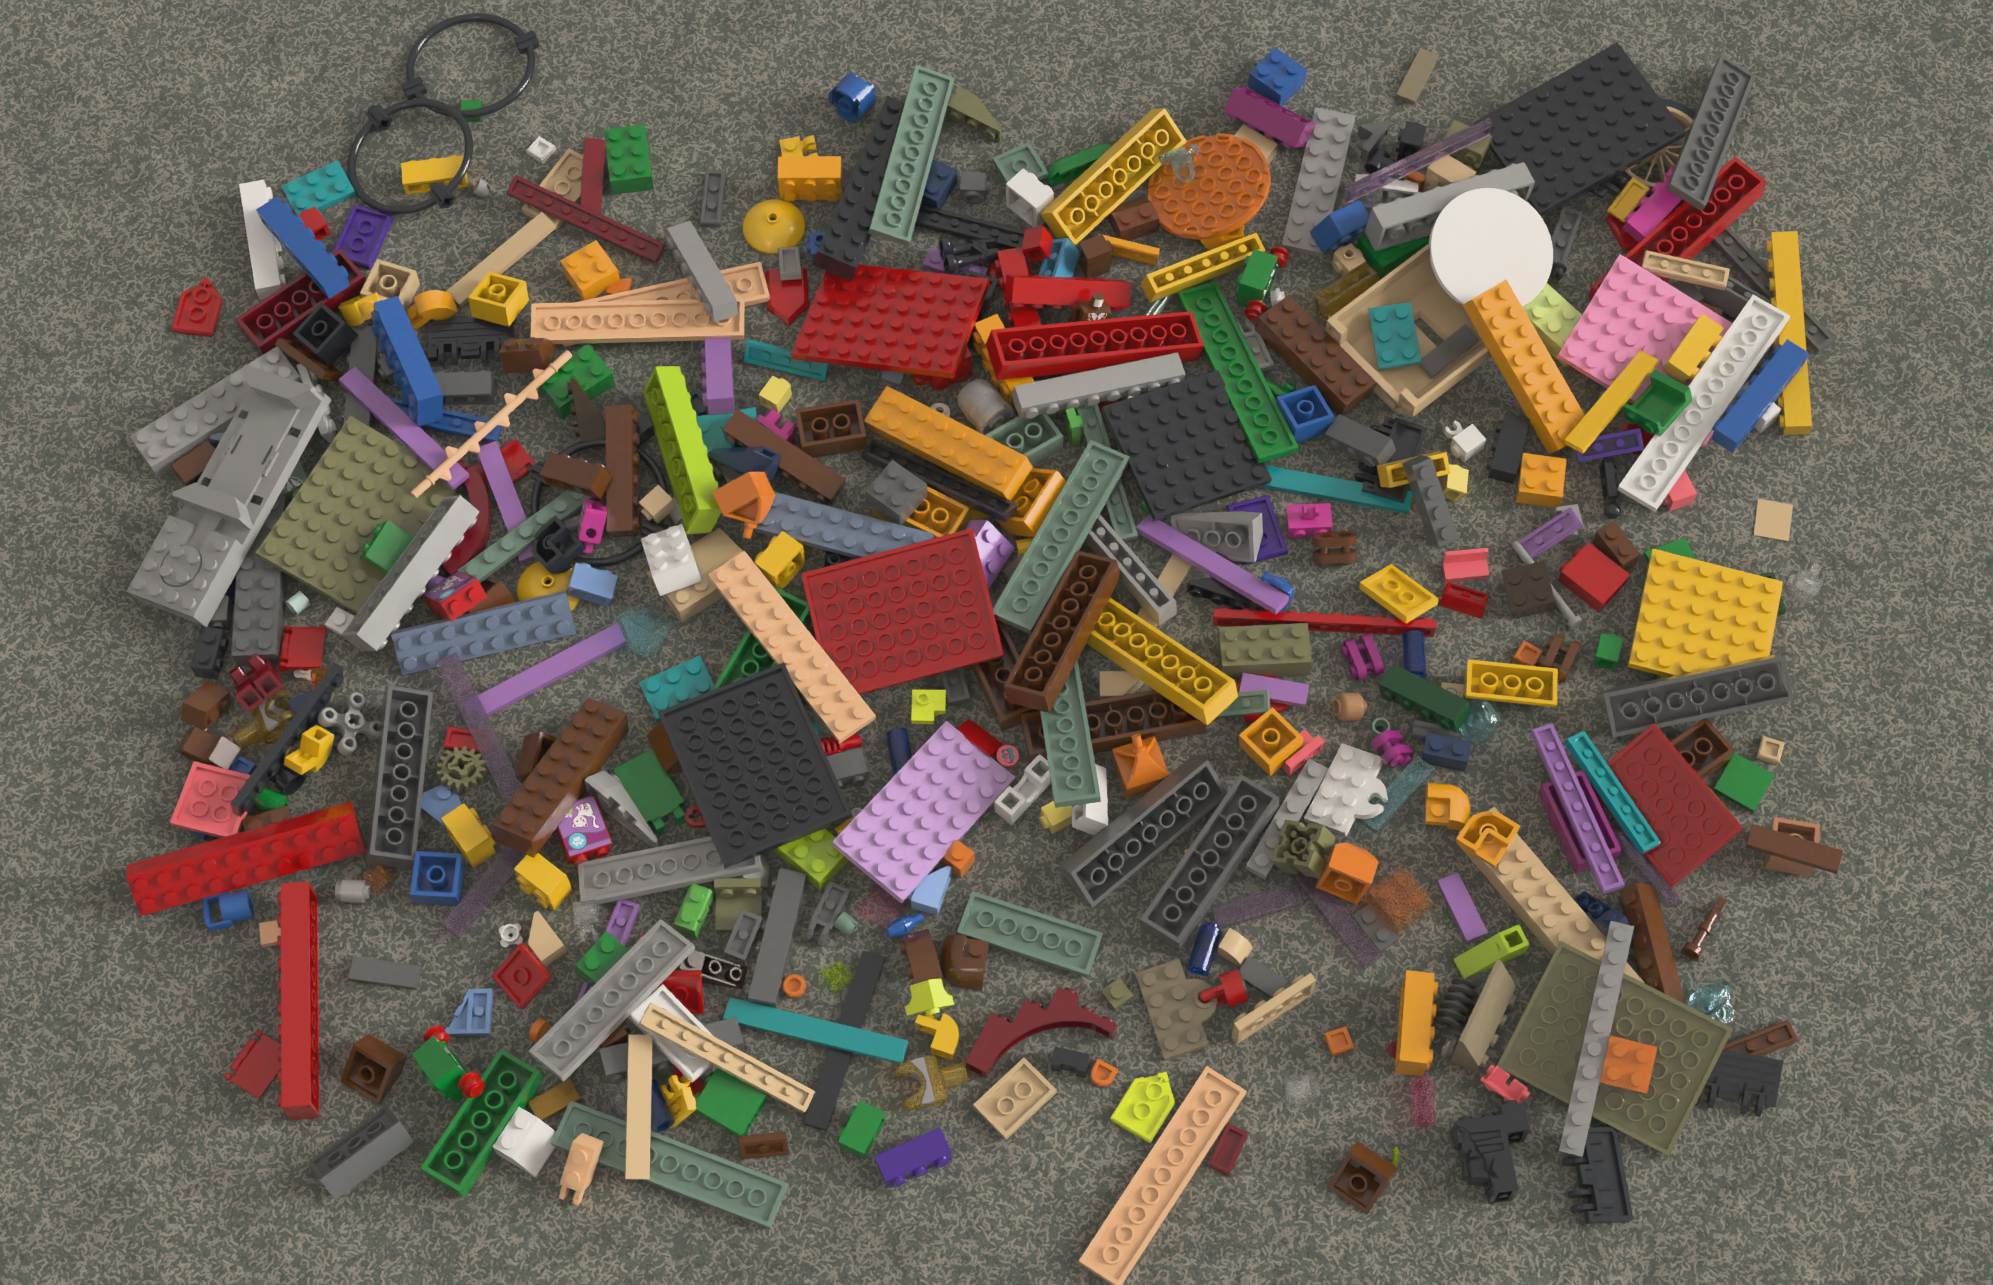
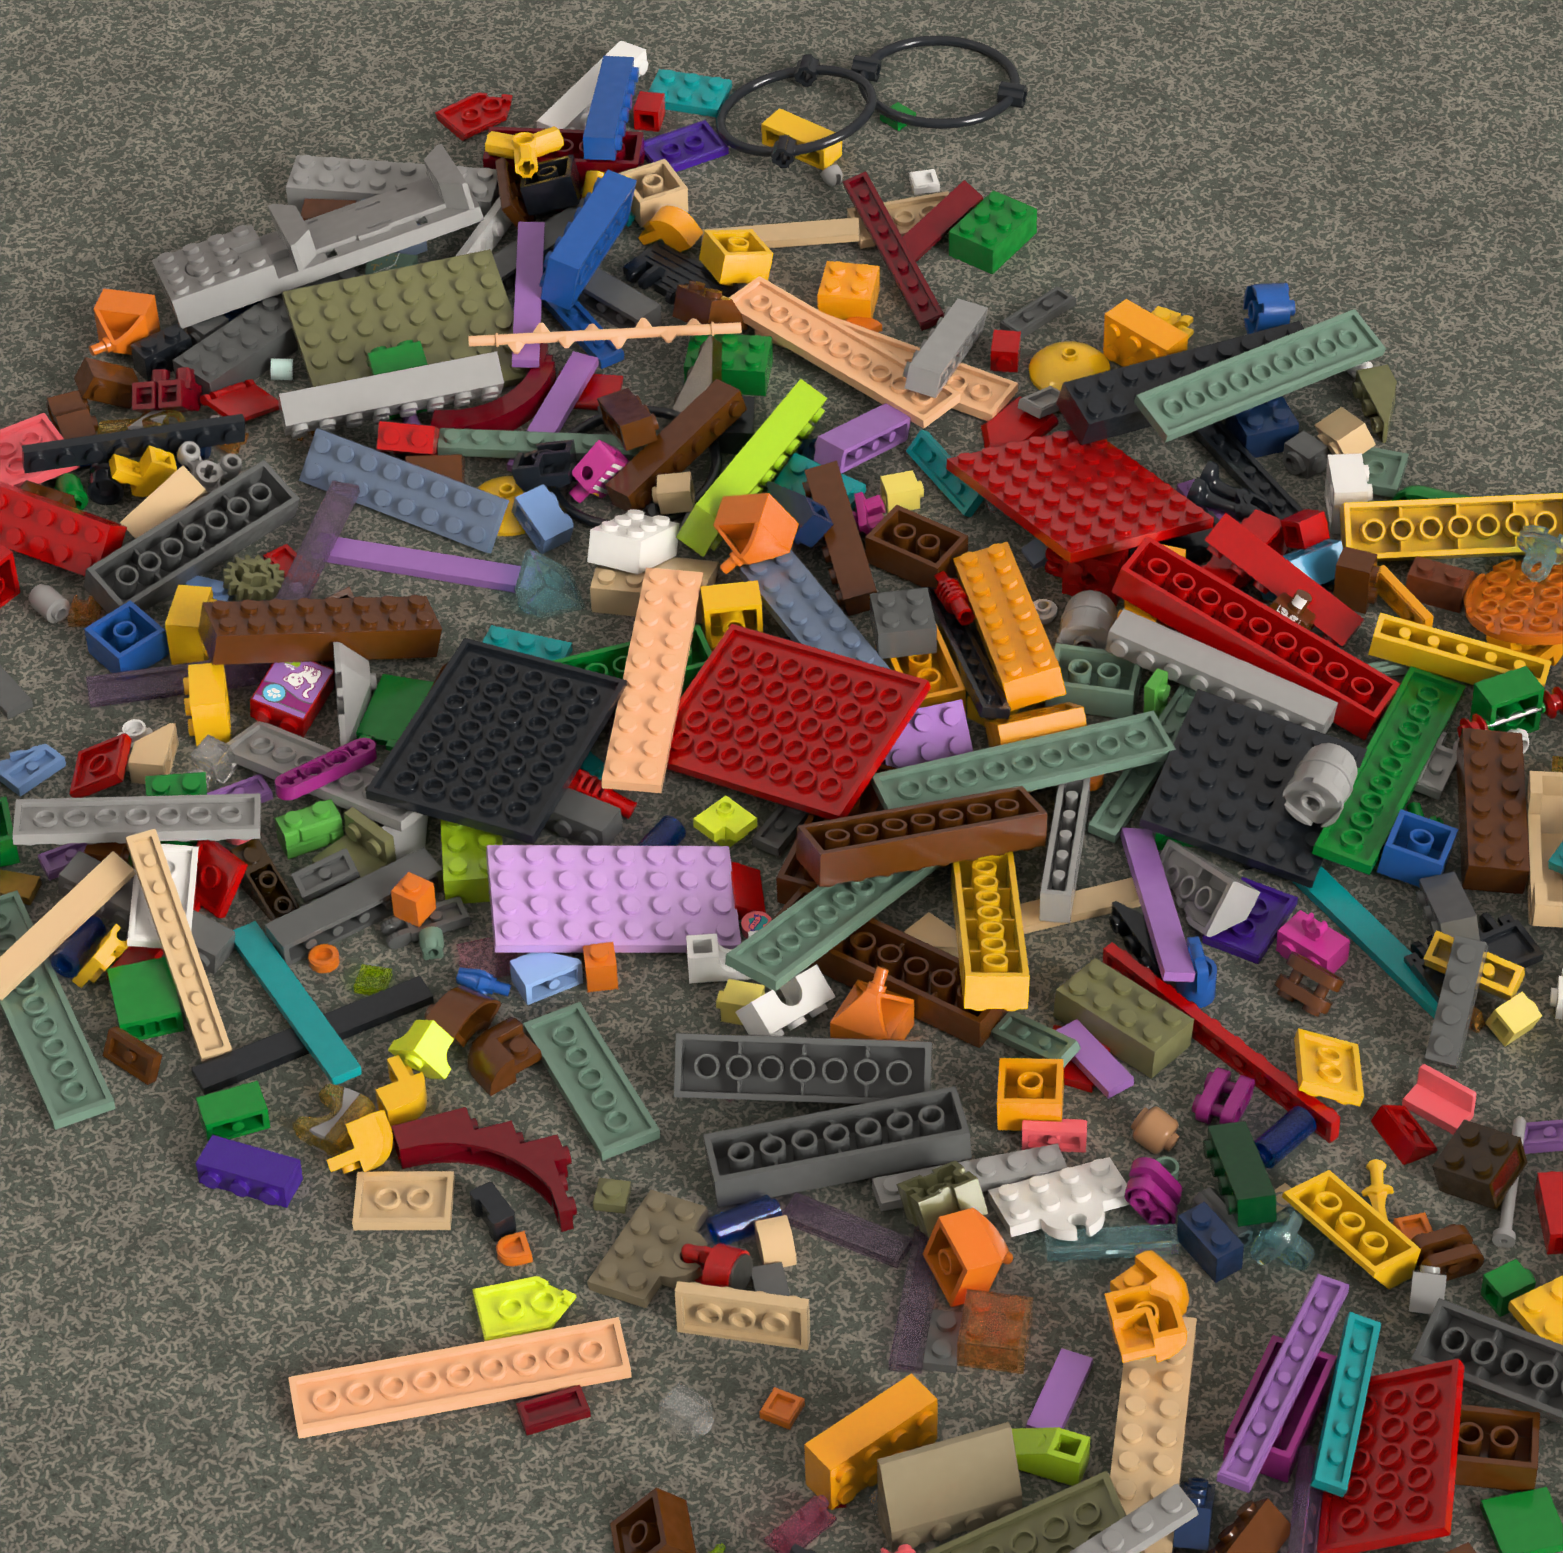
camera: 45 degrees right, 20 degrees down
none -> orange piece [89,288,161,356]
none -> tan brick [120,465,209,539]
none -> magenta beam [275,738,377,800]
none -> yellow brick [326,1110,393,1174]
none -> orange brick [391,872,436,927]
none -> yellow piece [485,126,564,178]
none -> red hinge [934,571,975,625]
none -> red brick [990,330,1021,373]
none -> light grey piece [1283,743,1358,827]
none -> tan brick [1314,407,1376,455]
none -> yellow sword [1361,1159,1394,1220]
none -> light grey brick [1409,1265,1447,1314]

